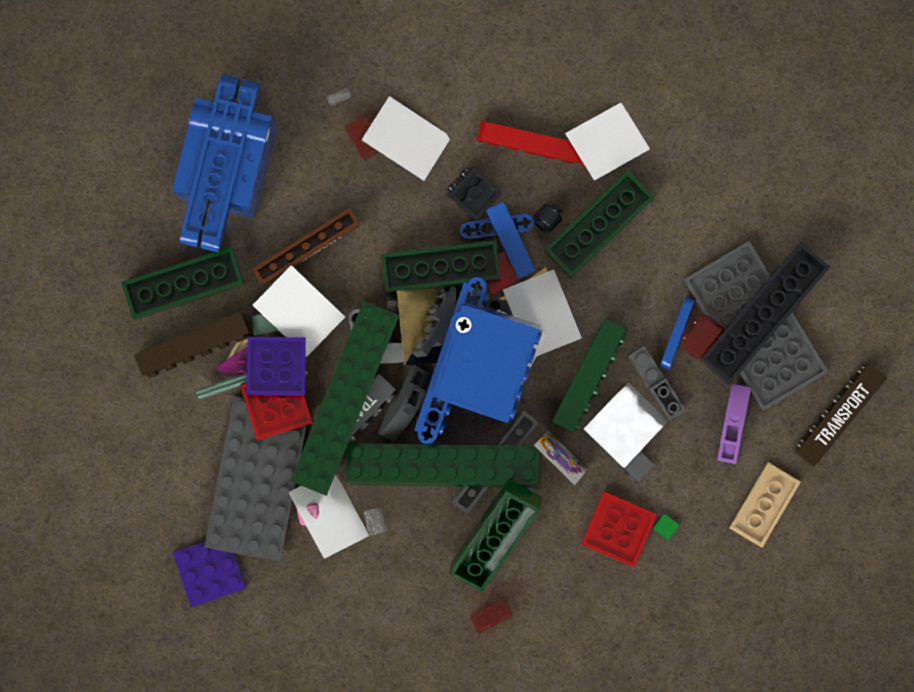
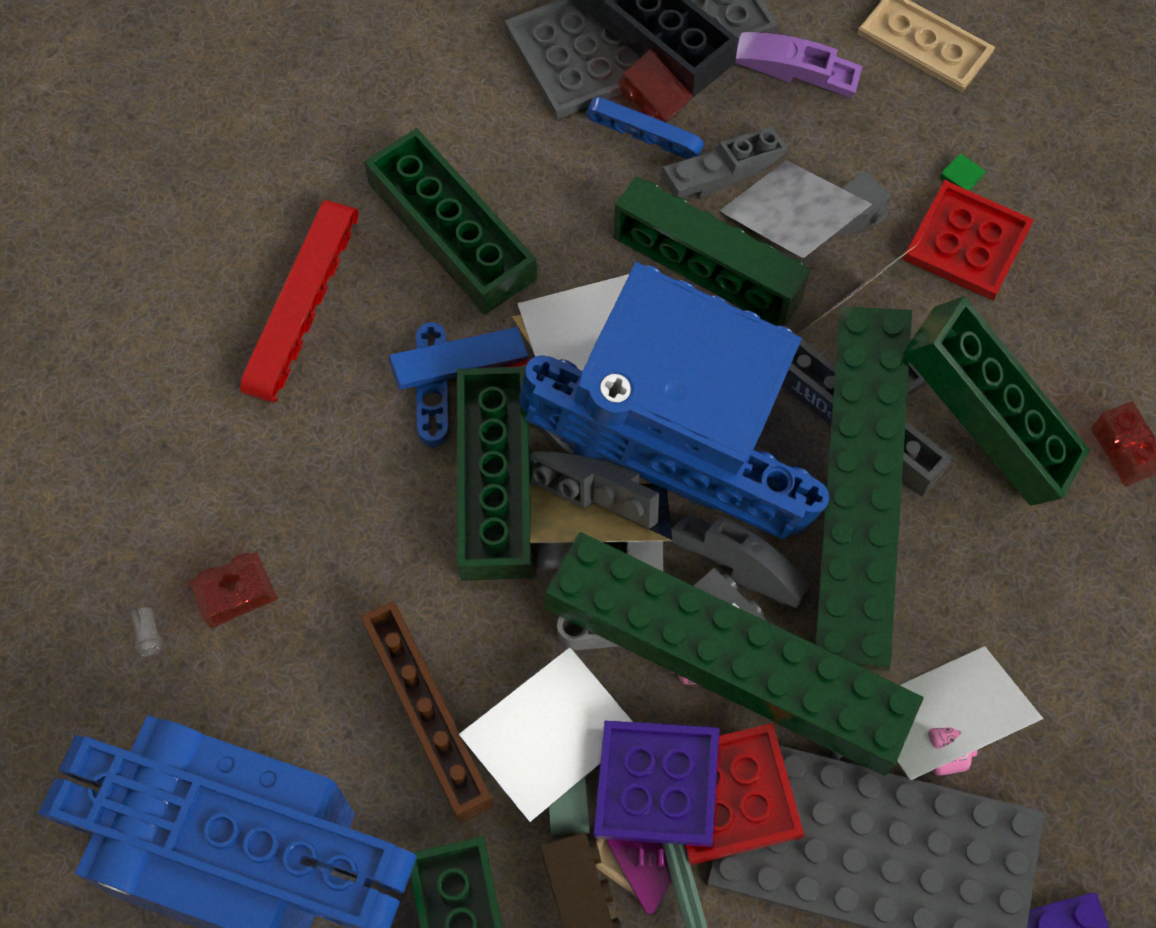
camera: 85 degrees left, 20 degrees down
white sticker [362,96,450,181] -> none
clear piece [363,507,388,536] -> none
black plate [446,167,502,221] -> none
black head [534,204,562,232] -> none
white sticker [565,103,650,181] -> none

